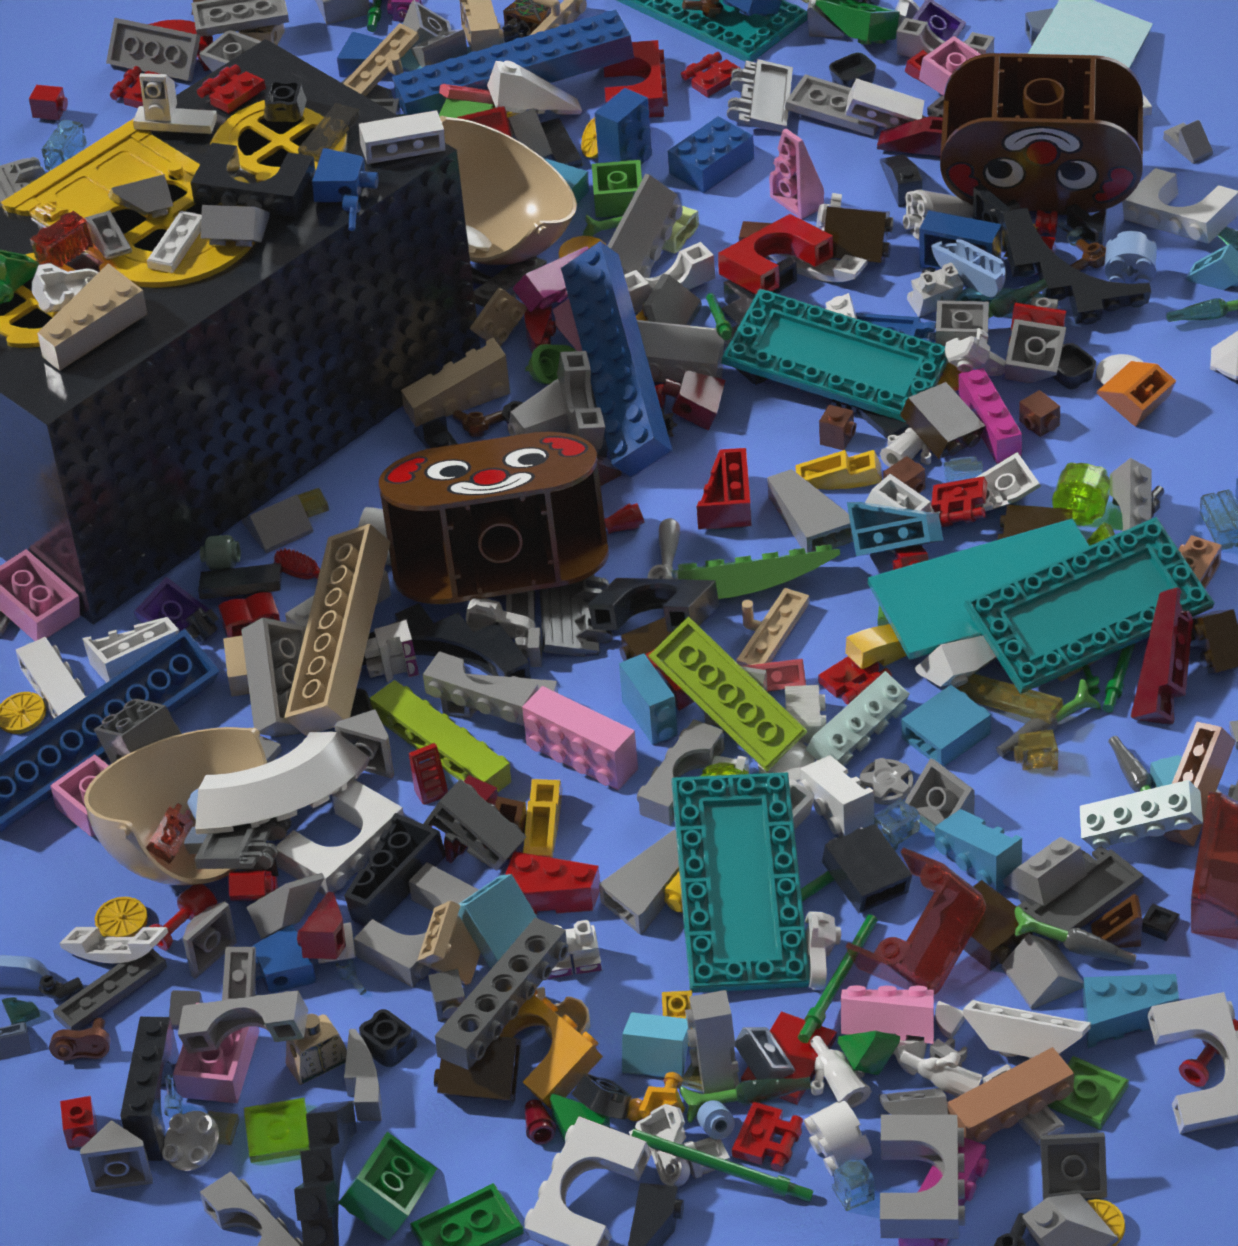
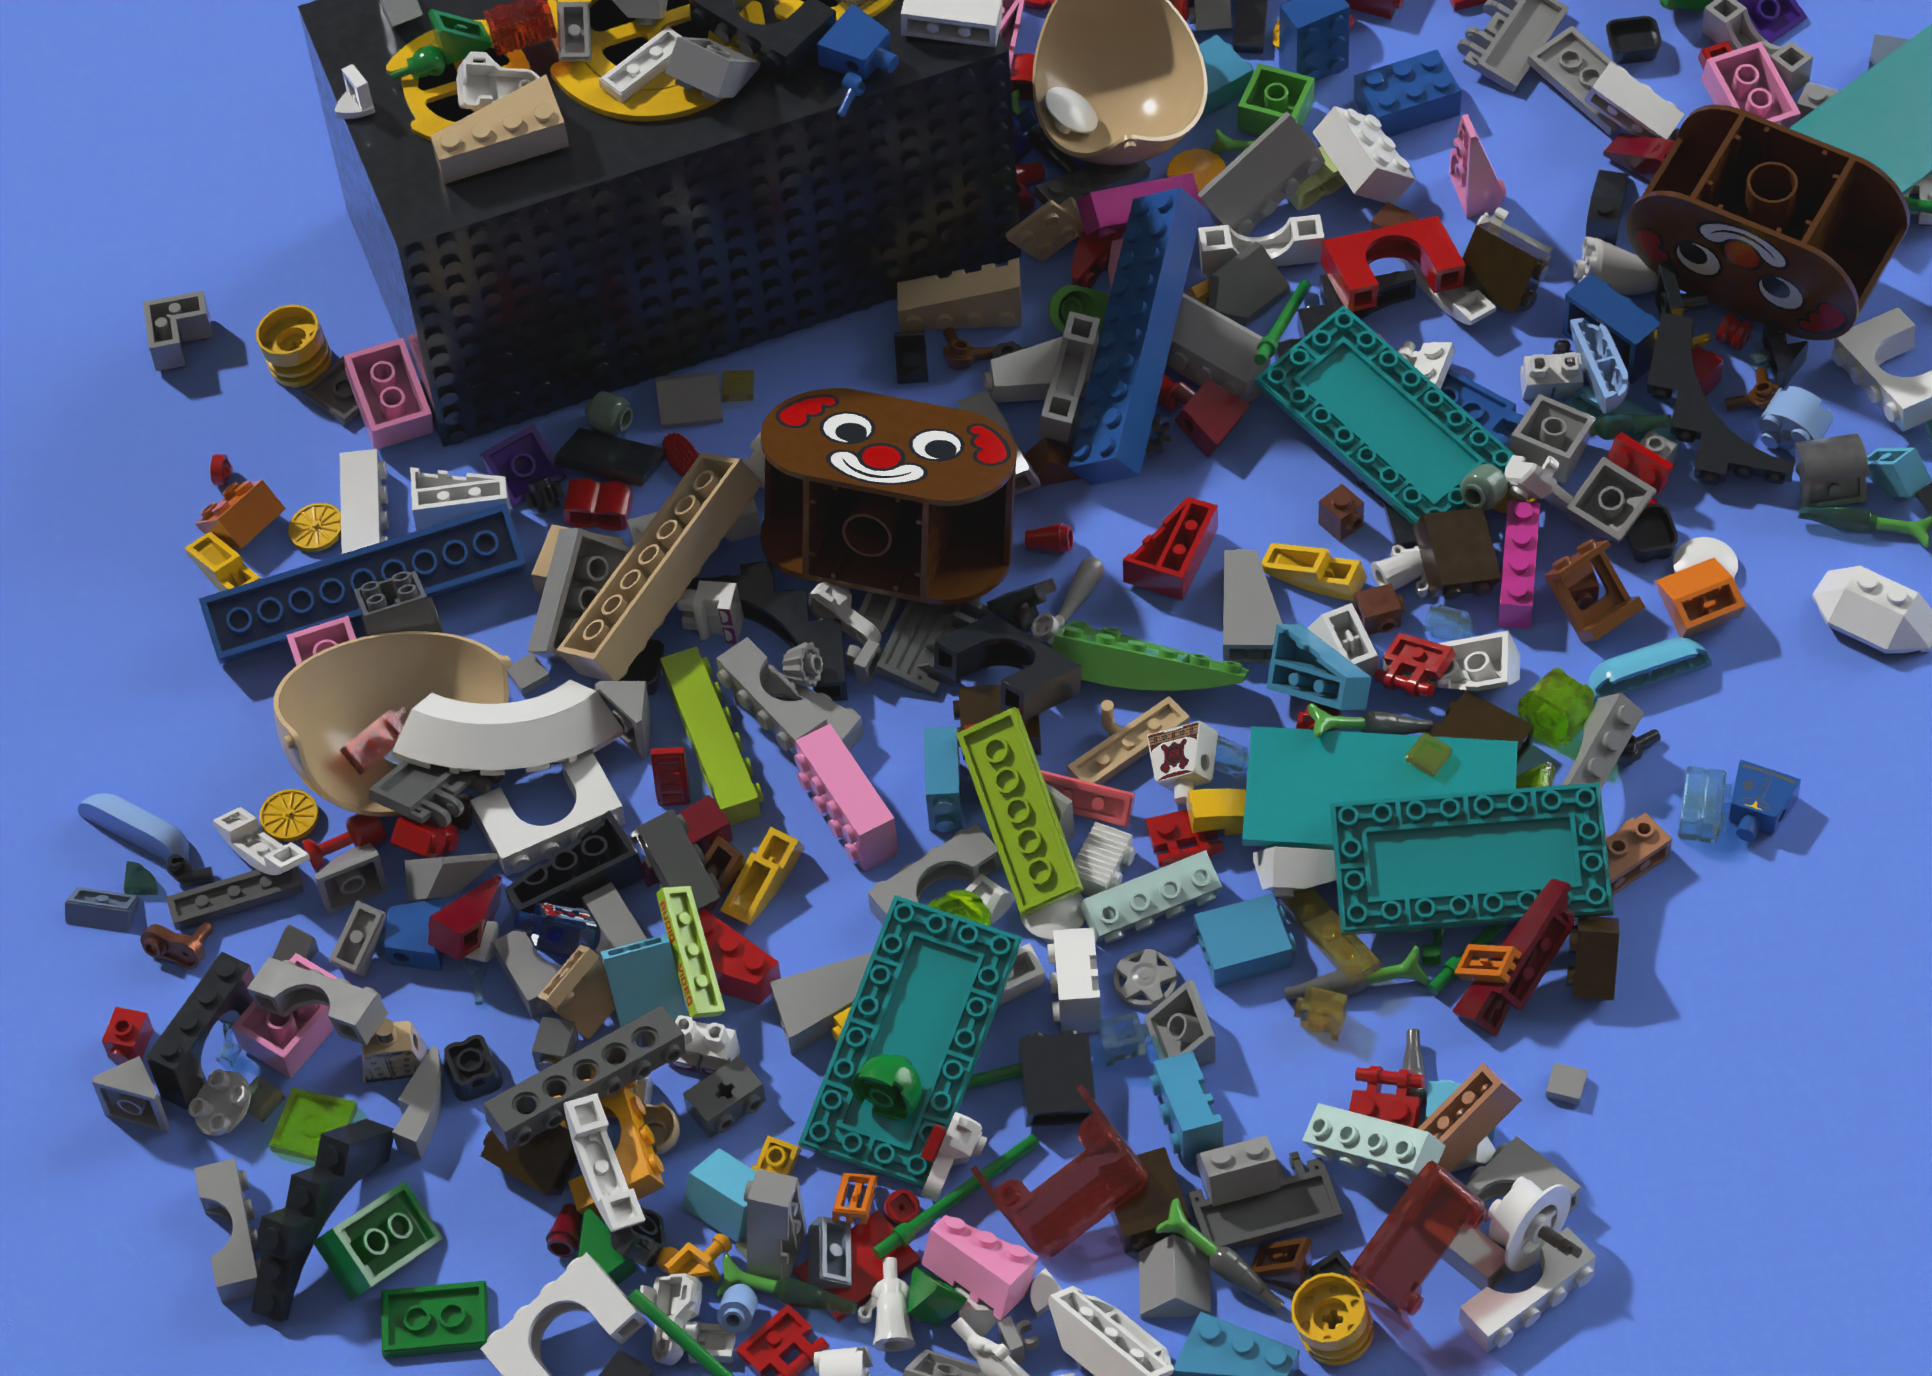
camera: 25 degrees right, 10 degrees up
none -> clear blue torso [514,902,597,955]
none -> white slope [564,1093,645,1232]
none -> lime plate [656,886,725,1018]
none -> dark grey brick [683,1056,766,1138]
none -> light grey piece [782,642,823,687]
none -> orange tile [832,1173,878,1224]
none -> green cylinder [850,1054,922,1121]
none -> red tile [883,1189,920,1225]
none -> red tile [921,1123,947,1162]
none -> black slope [986,578,1057,630]
none -> white torso [1147,721,1218,804]
none -> clear light blue brick [1214,735,1249,778]
none -> yellow wheel [1291,1272,1374,1366]
none -> piece [1308,703,1434,738]
none -> white brick [1312,106,1415,205]
none -> red plate [1349,1065,1425,1129]
none -> clear yellow tile [1406,732,1452,777]
none -> orange tile [1454,944,1522,983]
none -> sand green head [1460,464,1508,511]
none -> dark orange window [1544,539,1645,642]
none -> medium azure brick [1587,637,1713,705]
none -> flat silver brick [1794,433,1869,511]

